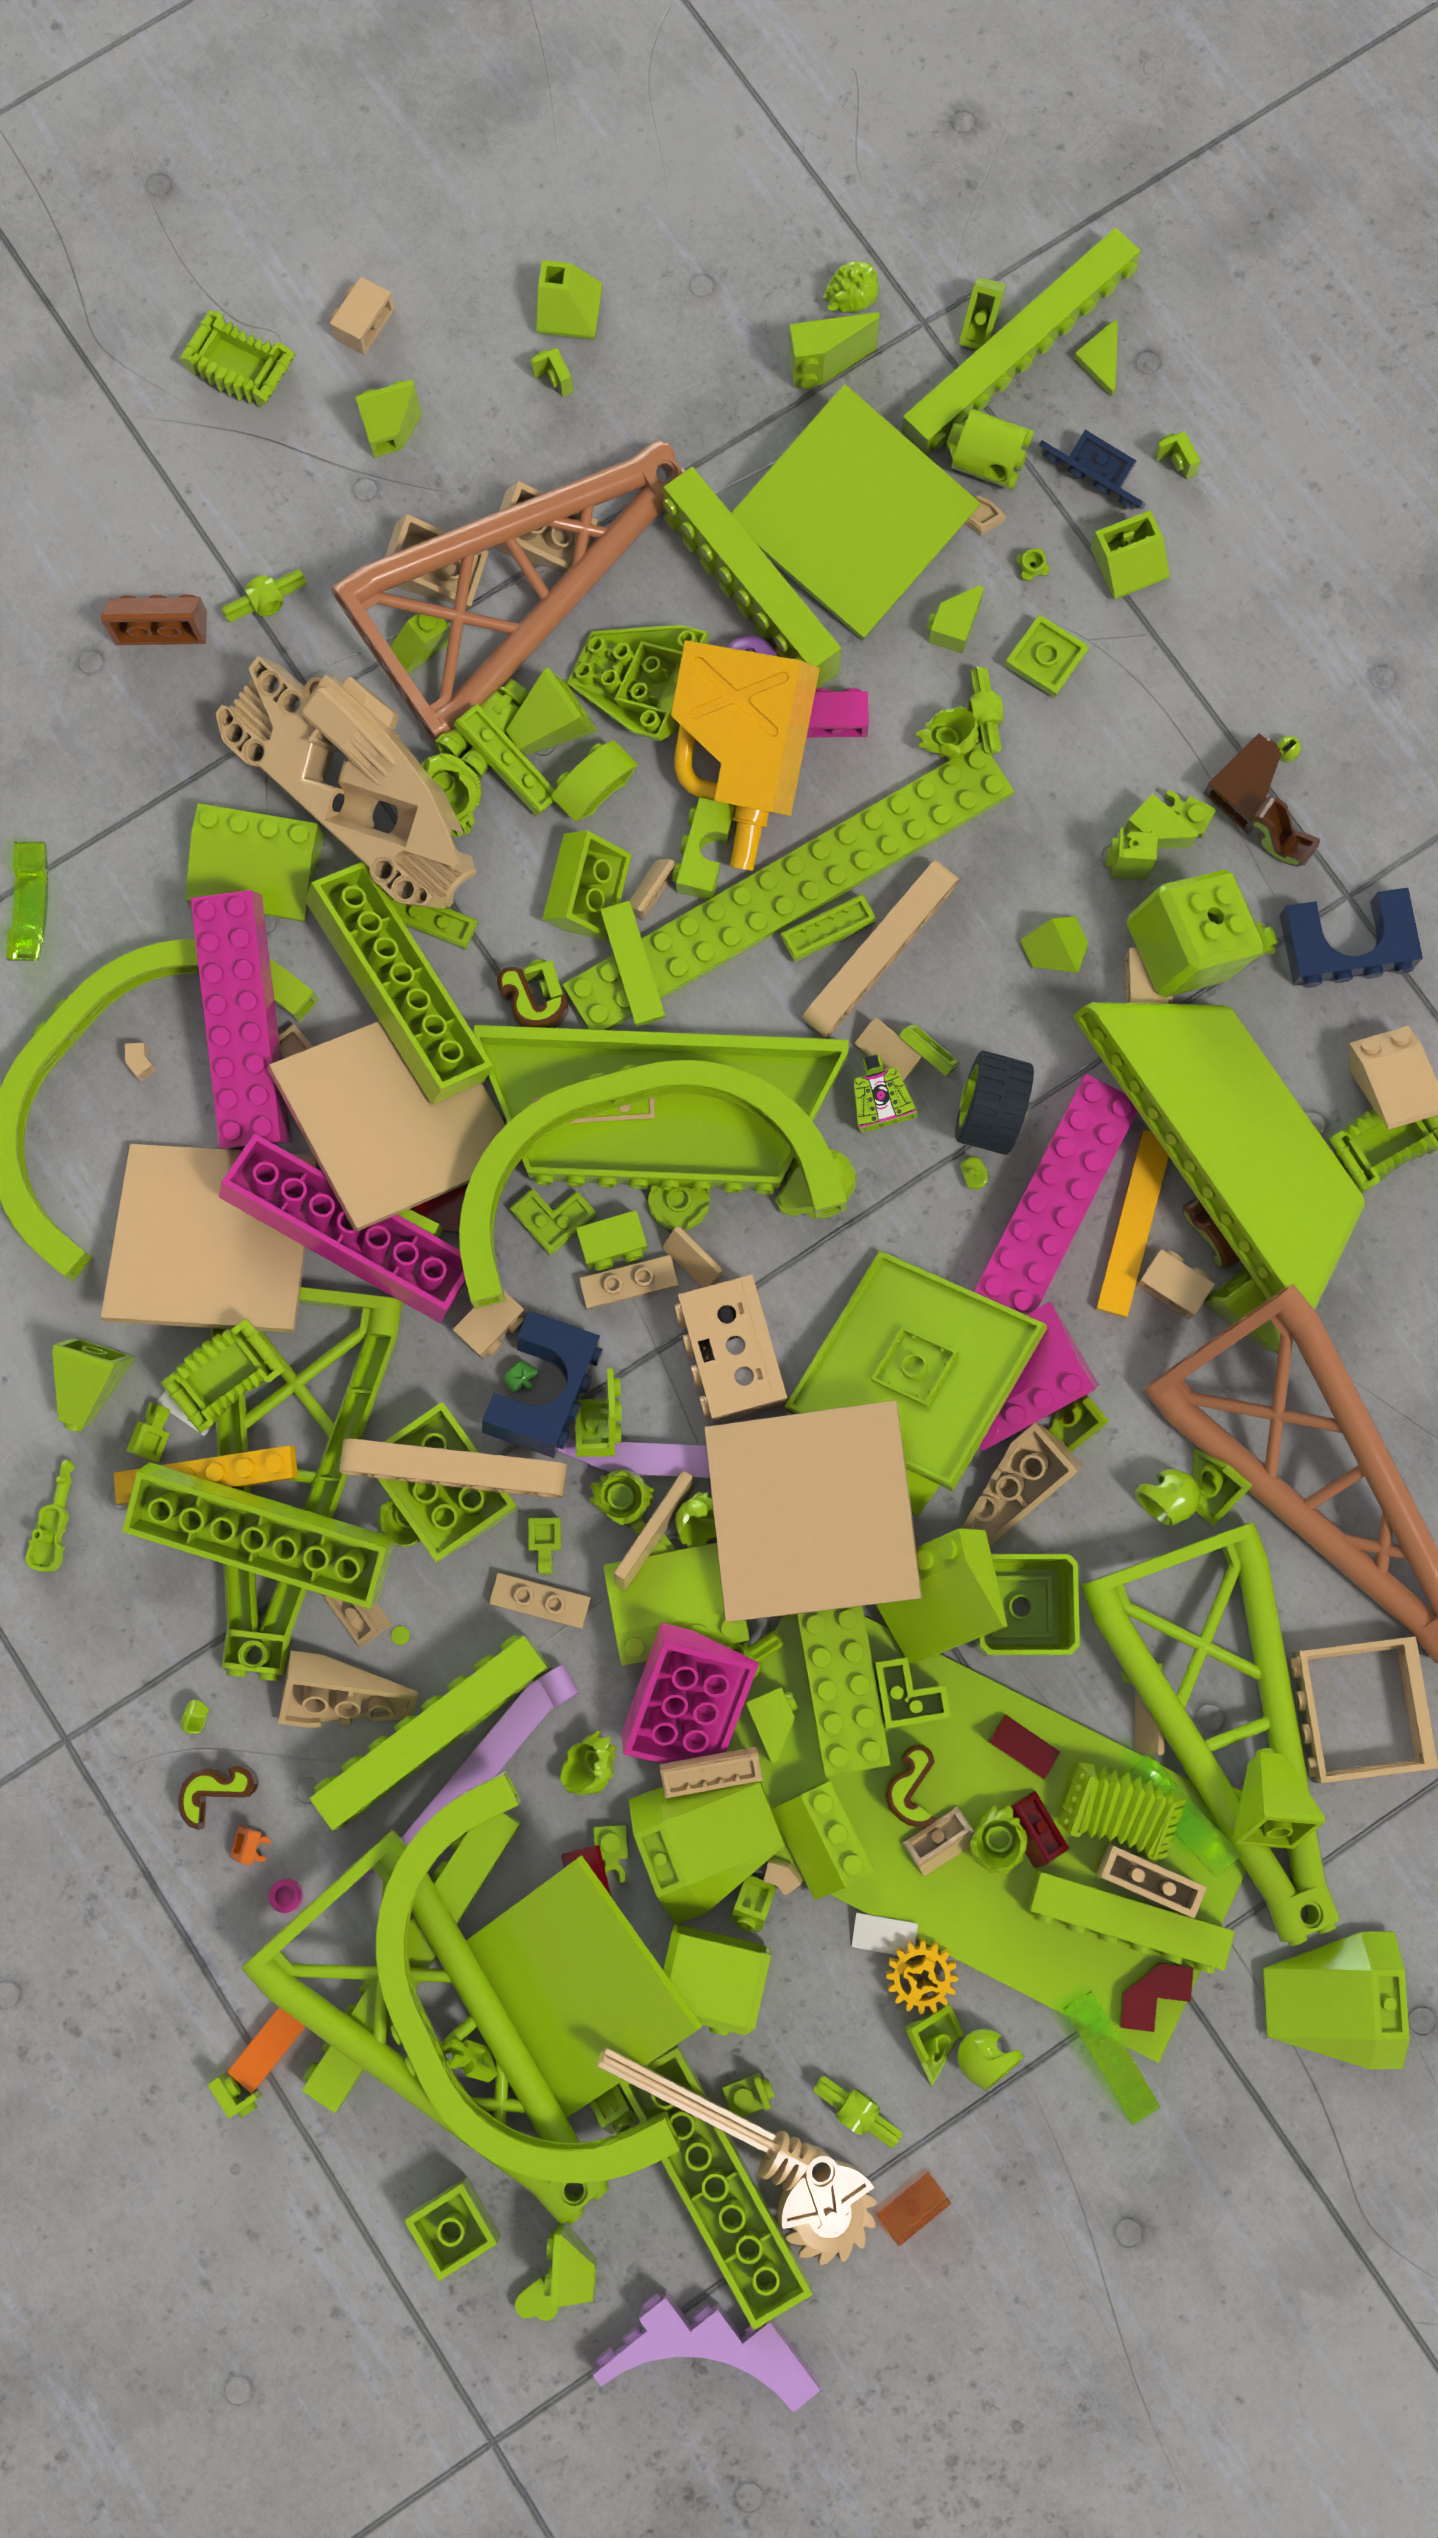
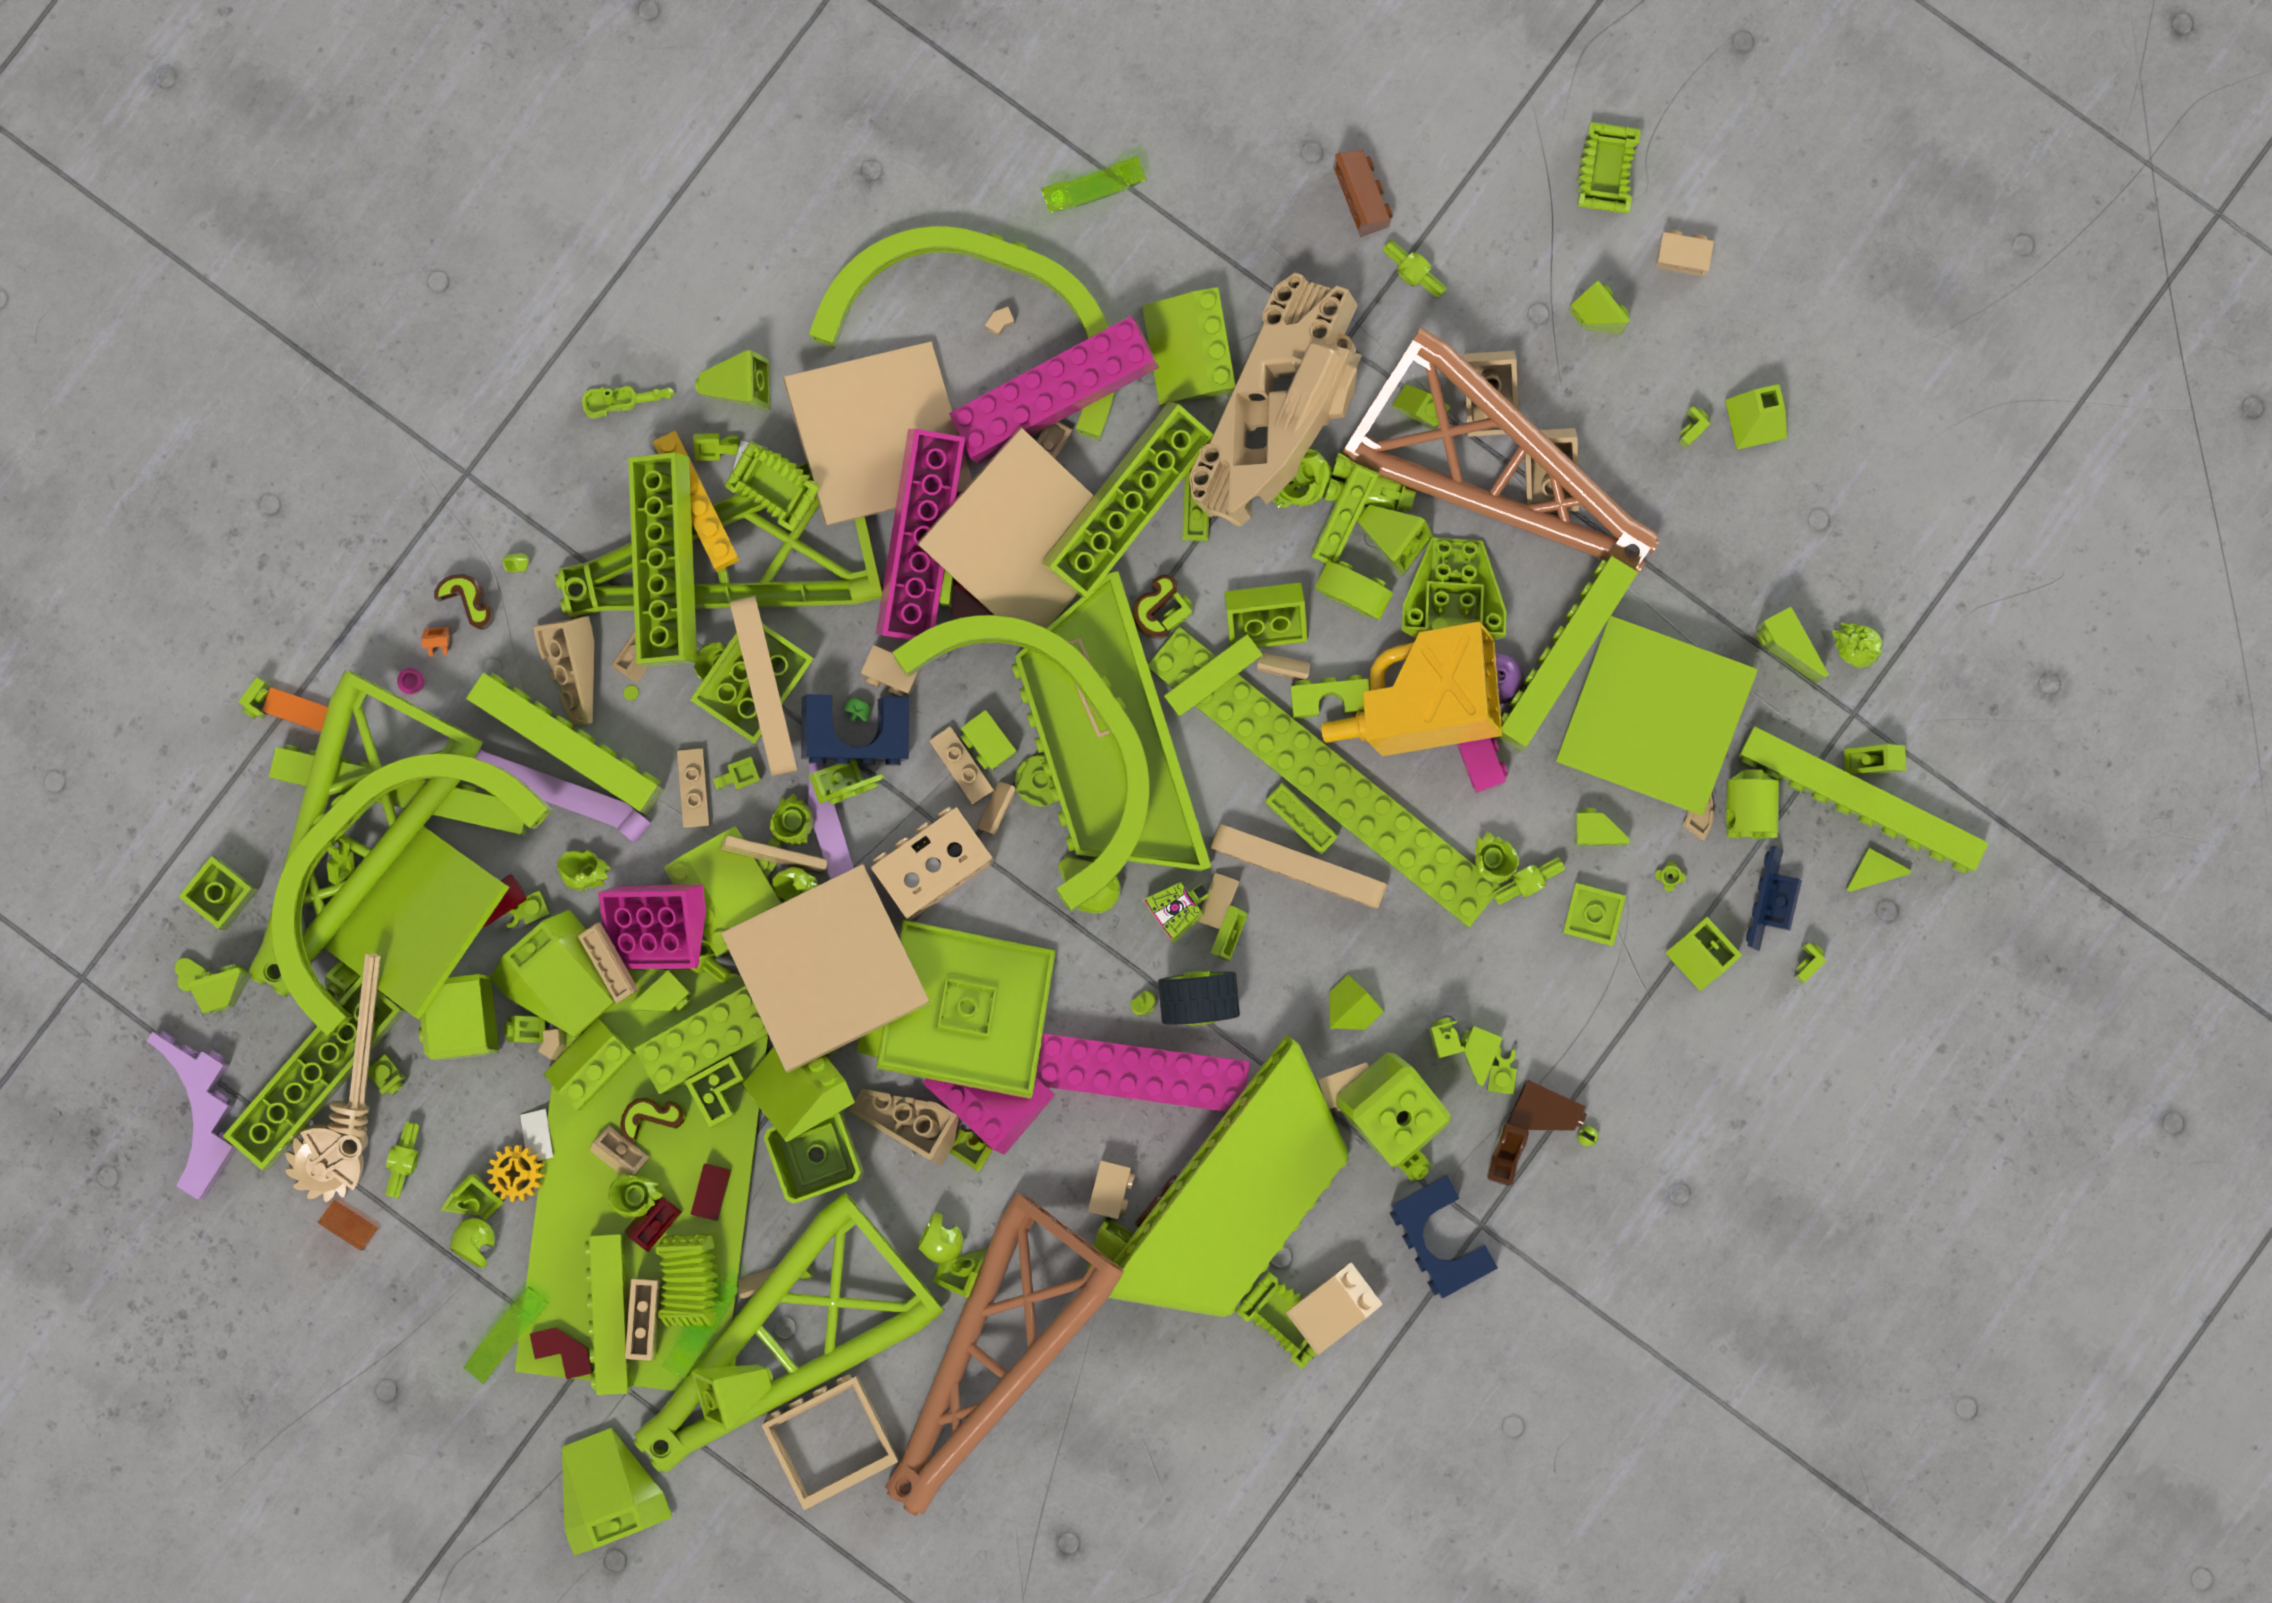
camera: 70 degrees right, 5 degrees up
lime tile [509,1188,598,1256] -> none
yellow tile [1095,1130,1169,1318] -> none

